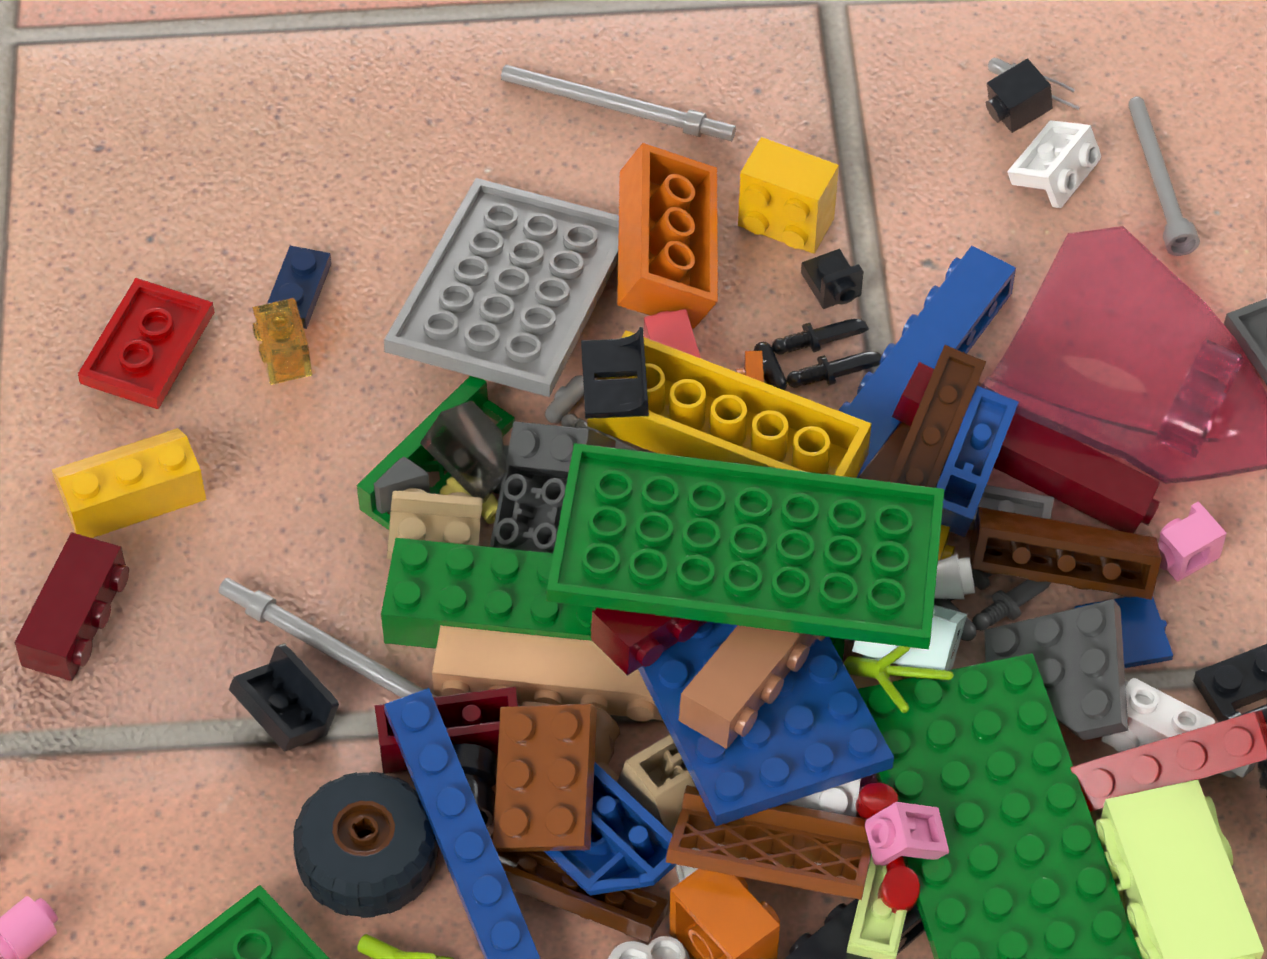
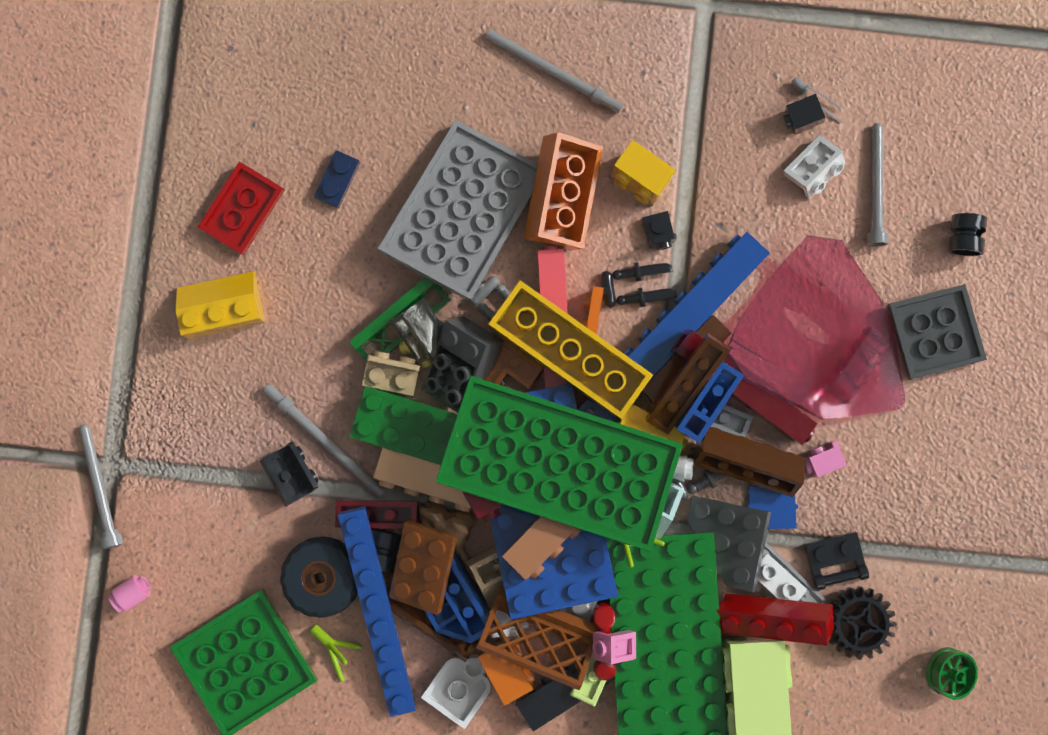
camera: 10 degrees right, 30 degrees up
dark red brick [14,532,129,681] -> none
clear yellow head [252,298,312,385] -> none
dark grey slope [374,456,430,513] -> none
black piece [581,327,649,419] -> none

